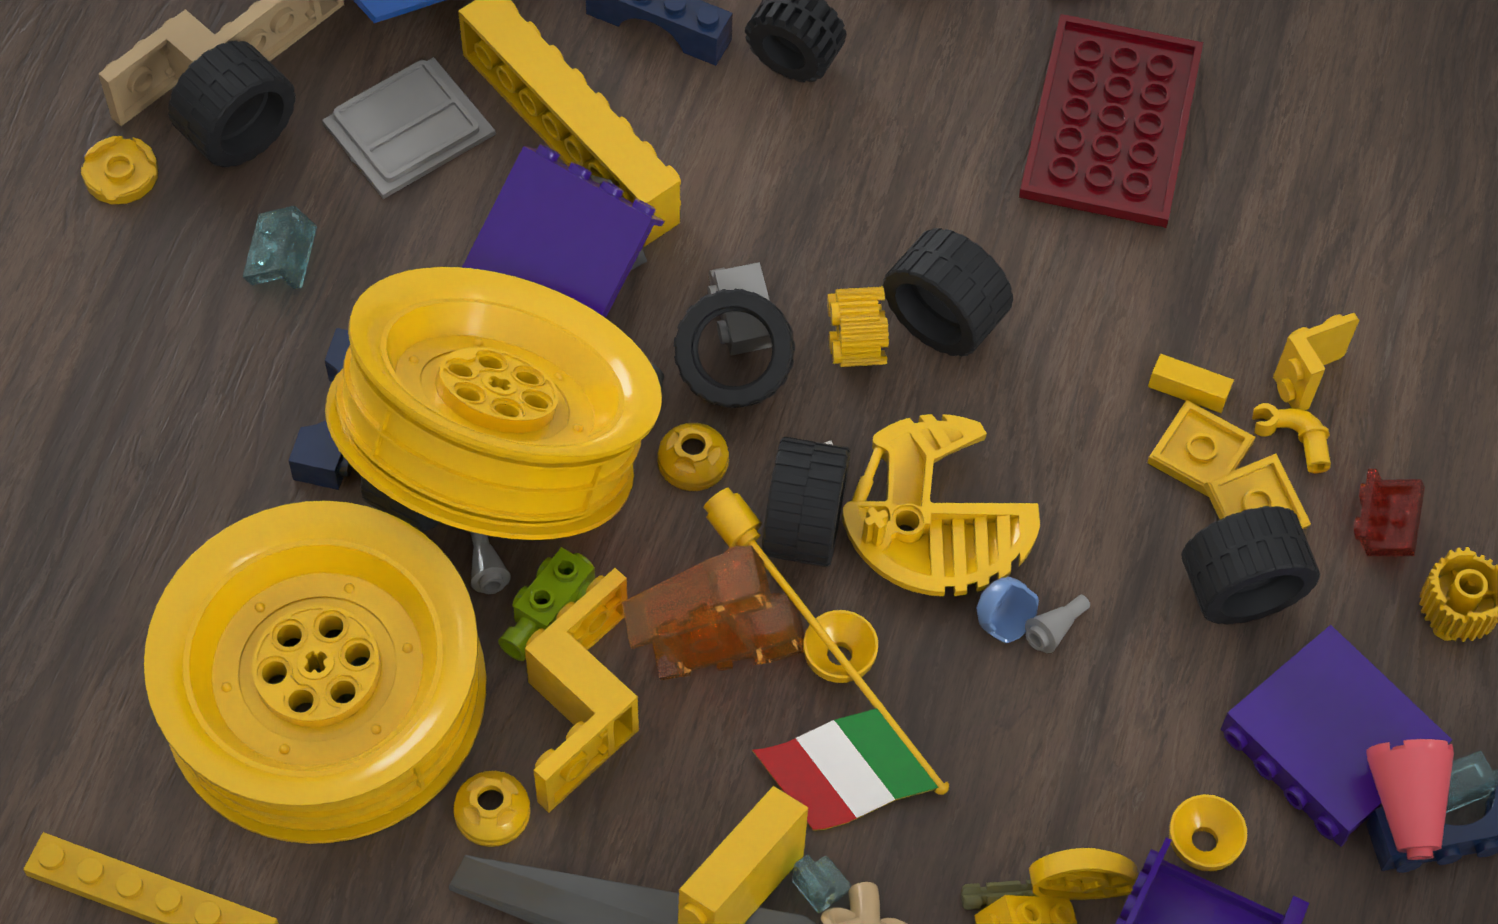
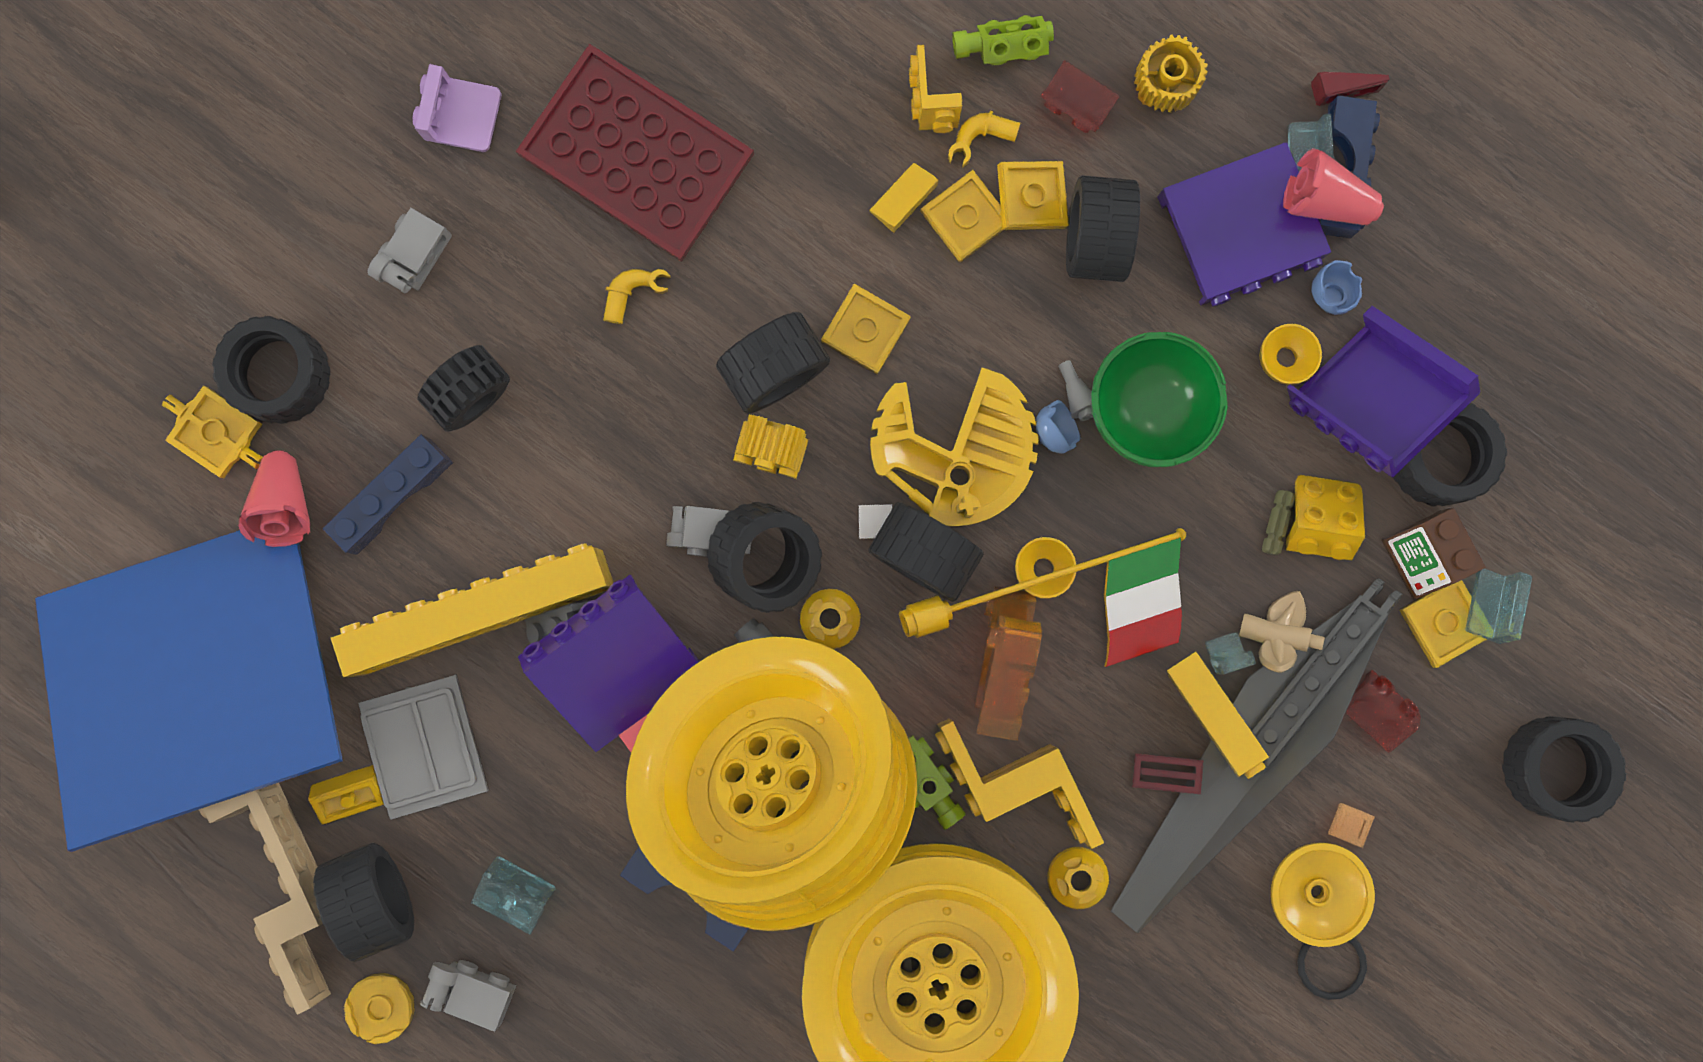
camera: 70 degrees left, 25 degrees up
yellow piece [1029,848,1139,900] -> none
none -> yellow slope [308,765,384,825]
none -> light grey hinge [420,960,516,1032]
none -> yellow piece [603,269,671,324]
none -> yellow tile [821,284,911,375]
none -> lime brick [952,15,1054,65]
none -> green piece [1091,332,1228,467]
none -> dark red tile [1132,753,1204,795]
none -> medium blue hair [1311,260,1362,315]

